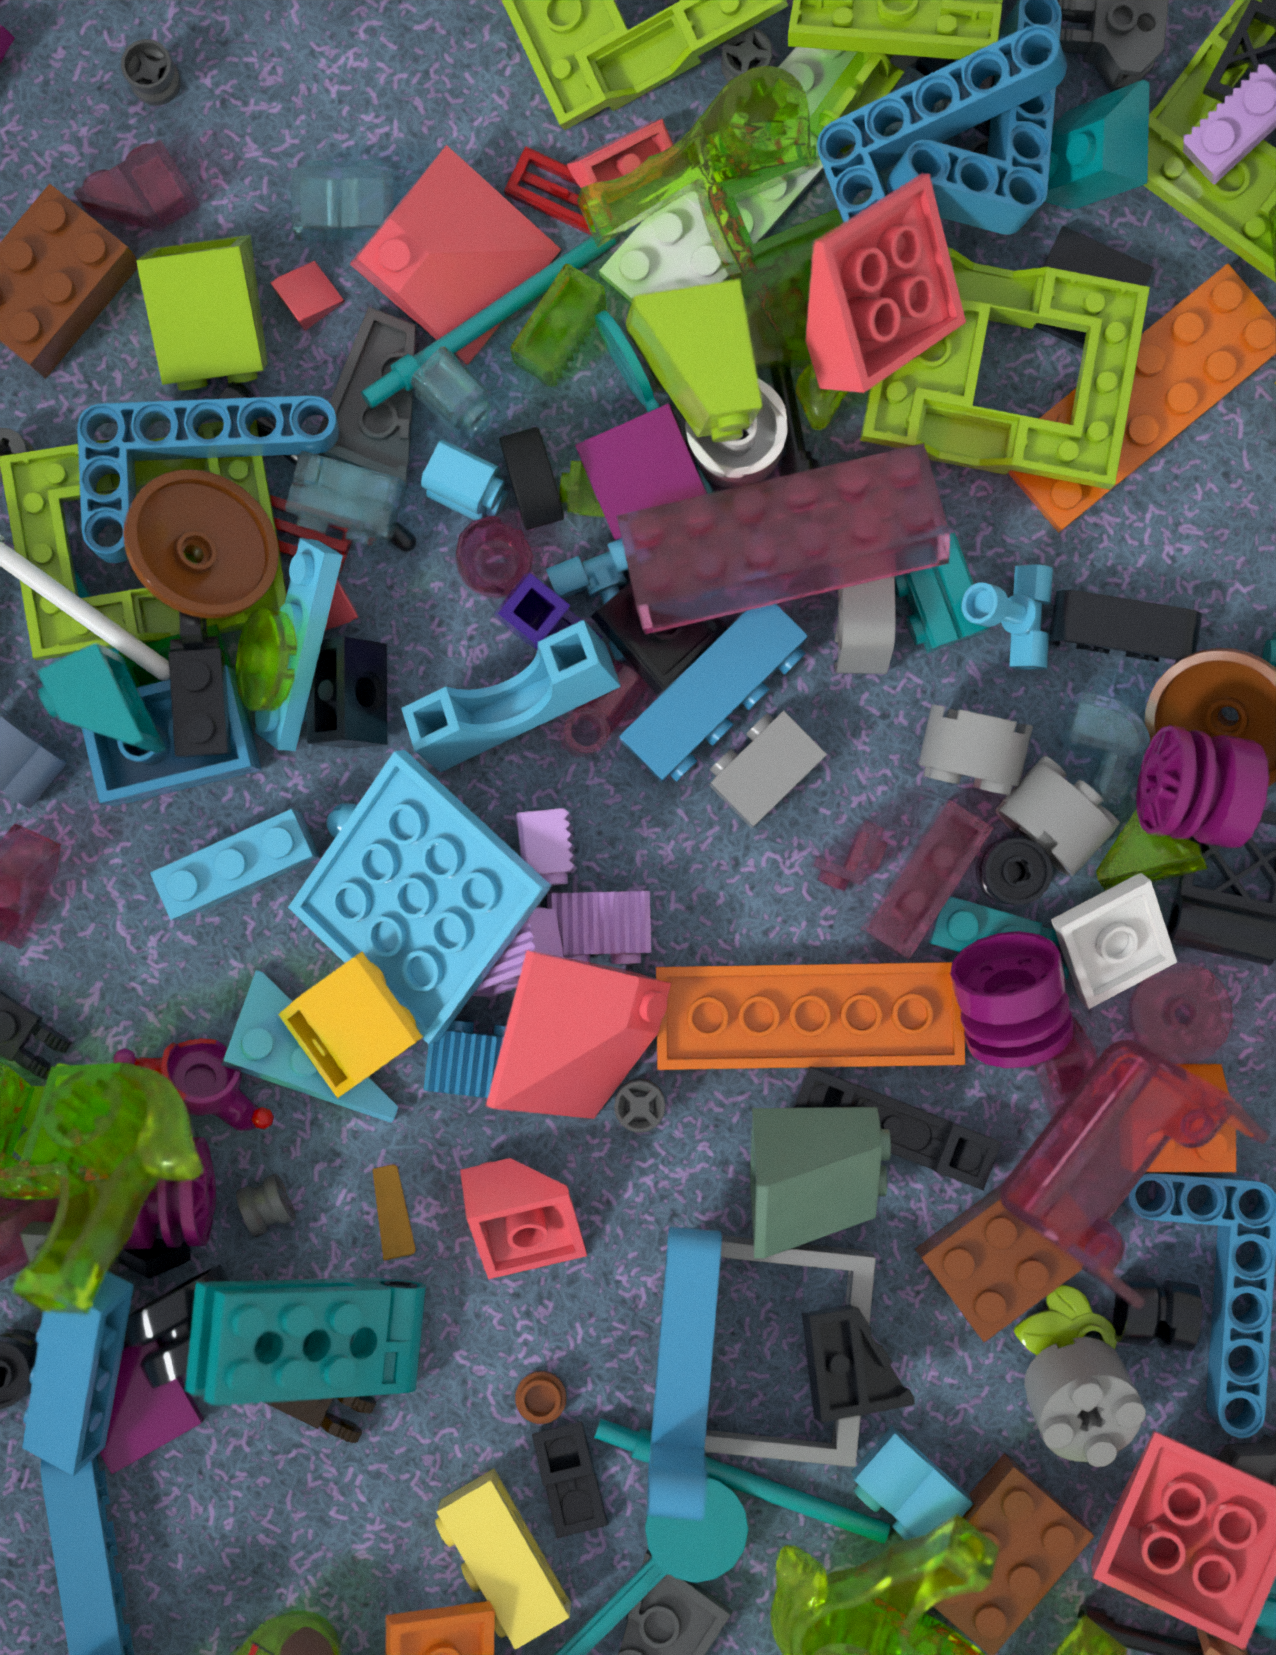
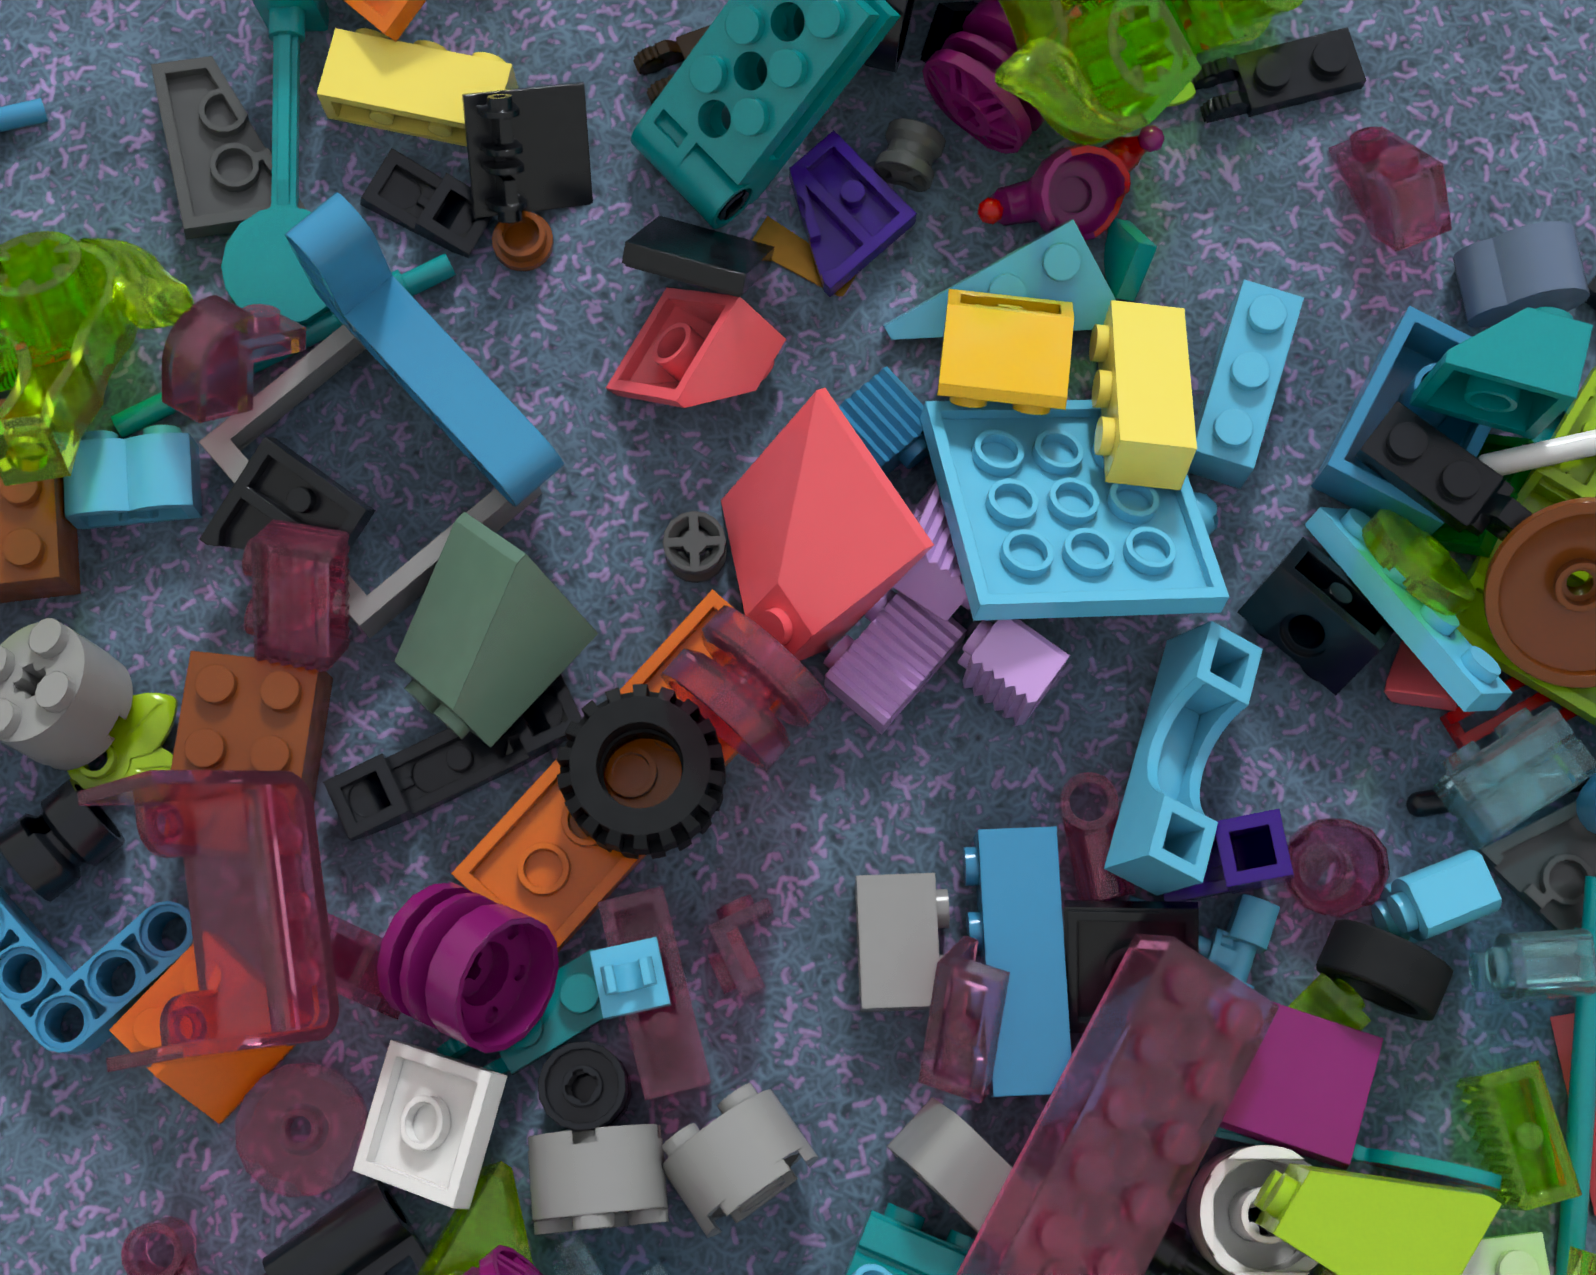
camera: 130 degrees right, 10 degrees down
none -> clear pink brick [161,295,306,423]
none -> clear pink brick [242,519,350,673]
none -> black hinge [462,82,593,223]
none -> black tyre [557,684,726,859]
none -> medium azure tile [590,937,671,1020]
none -> black tile [622,216,775,297]
none -> clear pink wheel [661,605,830,772]
none -> dark purple wing [789,130,917,297]
none -> clear pink panel [918,935,1010,1103]
none -> light yellow brick [1089,300,1197,490]
none -> teal tile [1104,218,1157,302]

